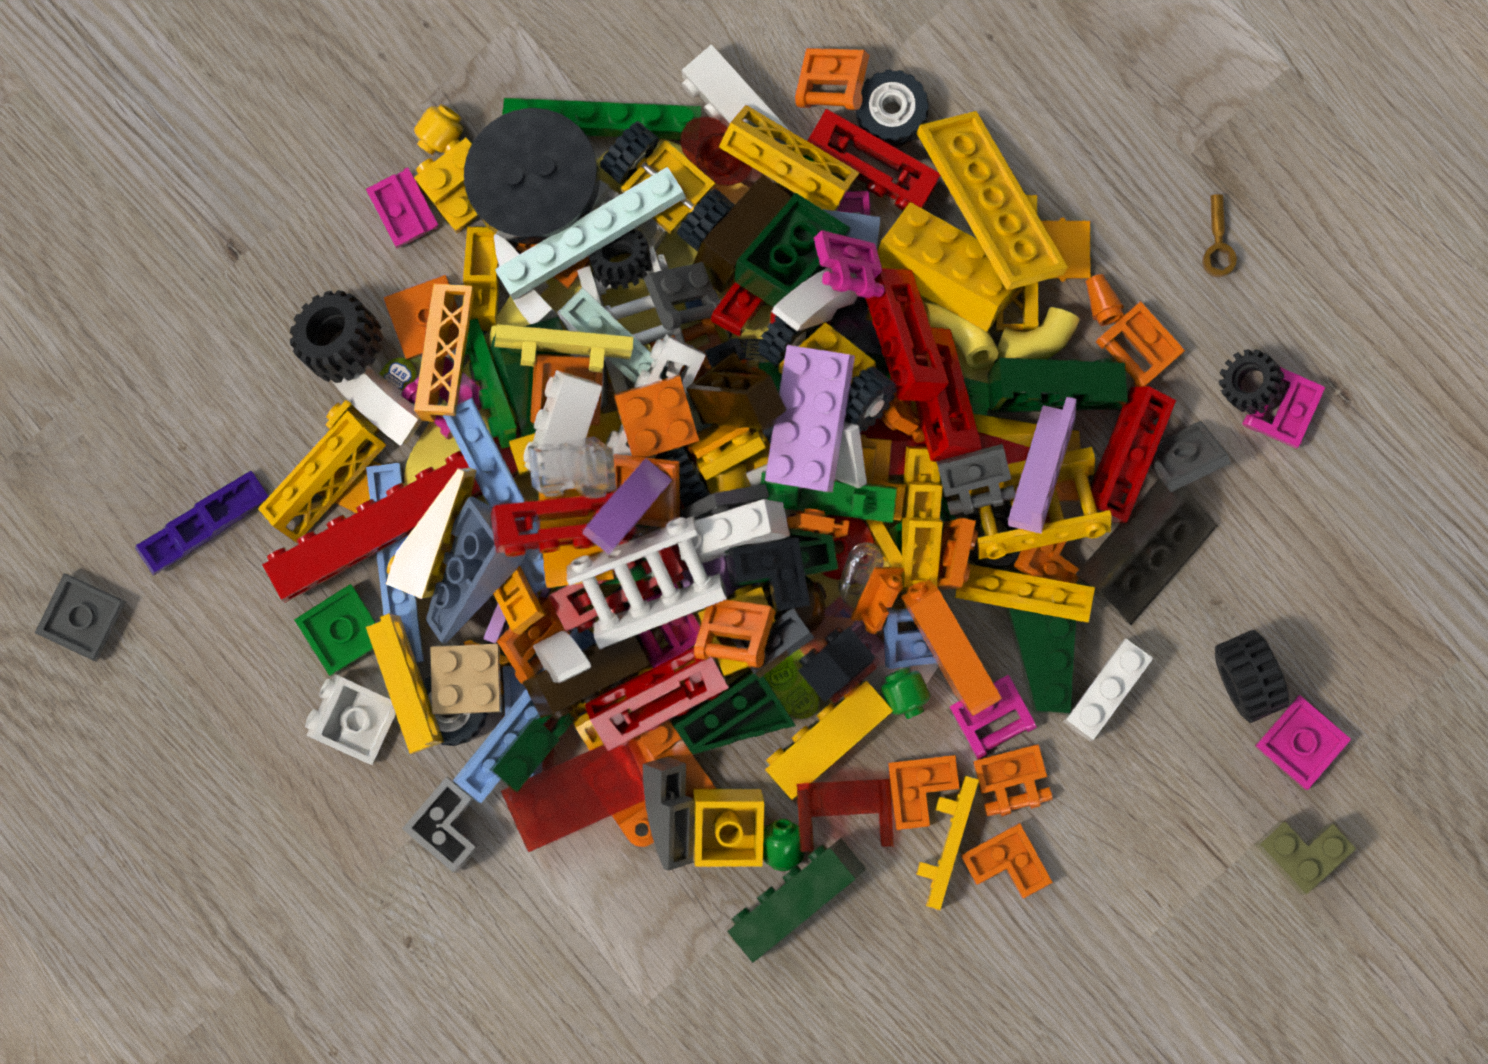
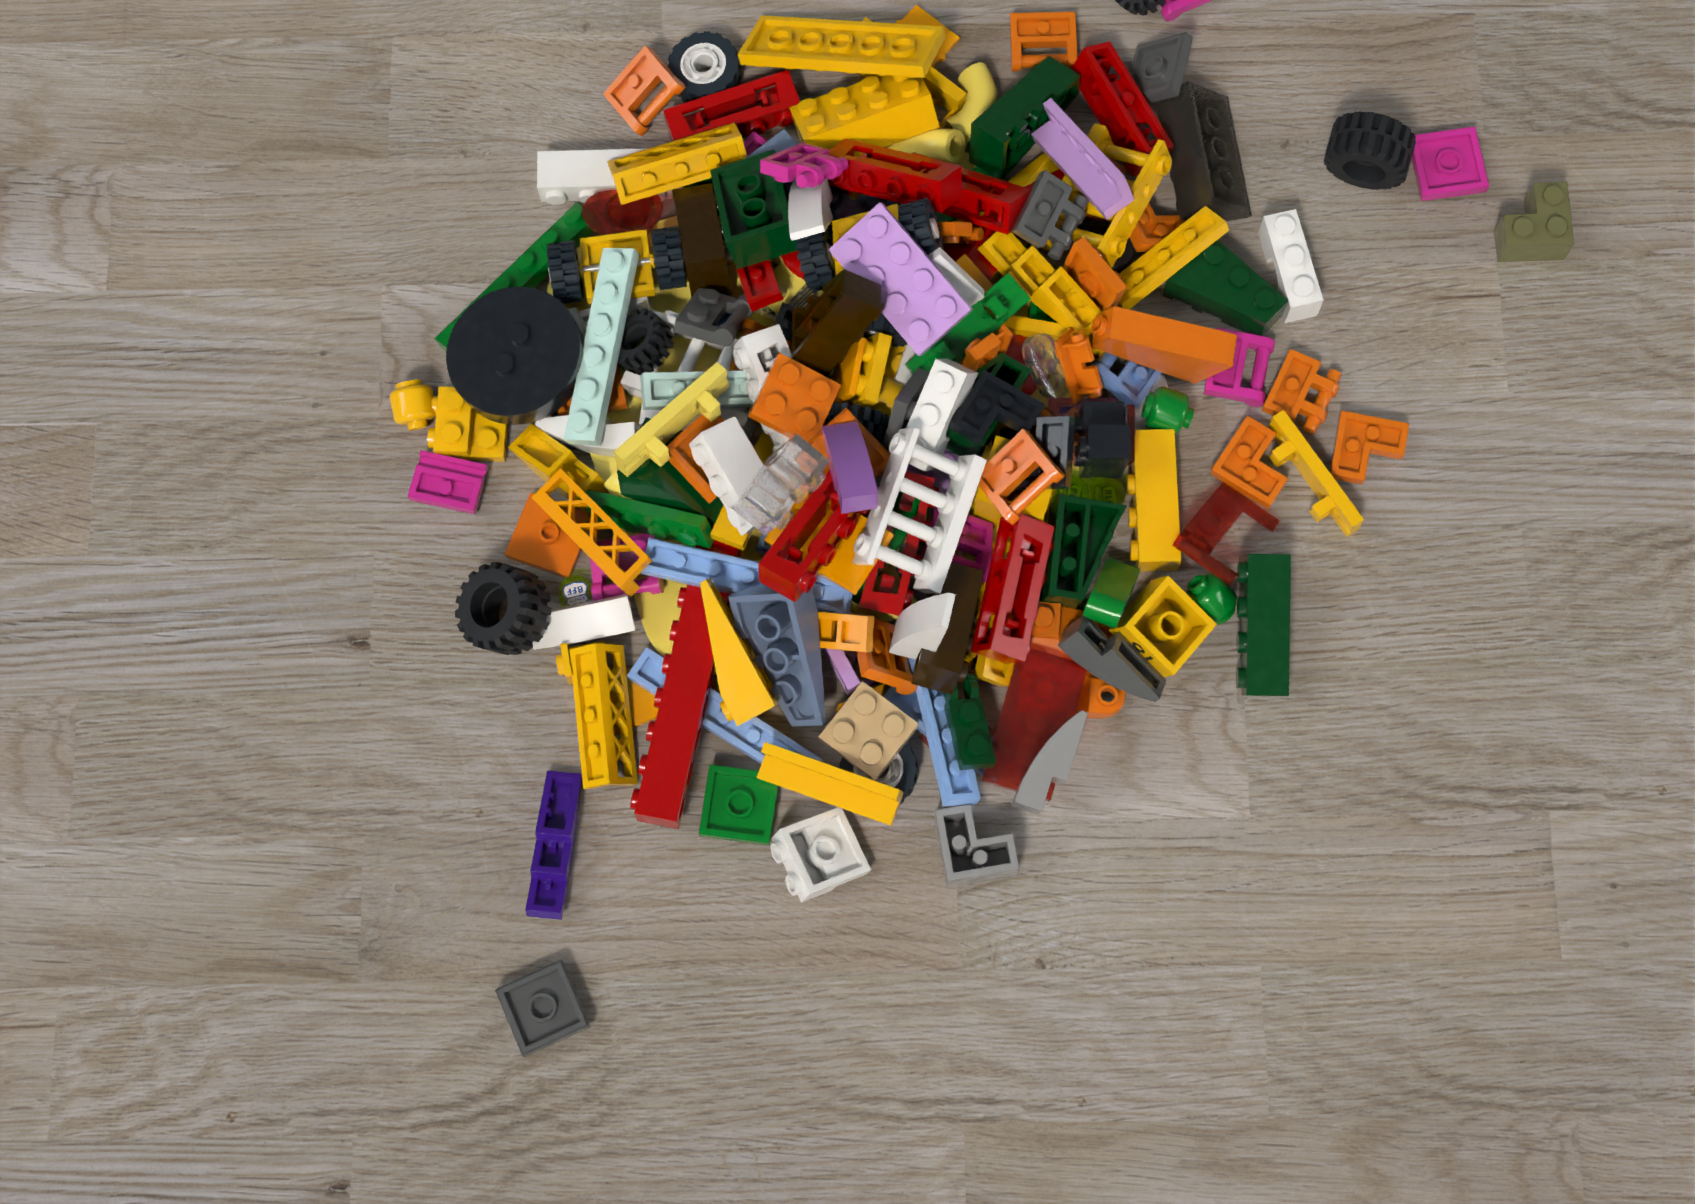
camera: 50 degrees left, 10 degrees down
orange cone [1085,274,1124,326] -> none
none -> light grey slope [1011,710,1088,815]
none -> green beam [1082,557,1141,629]

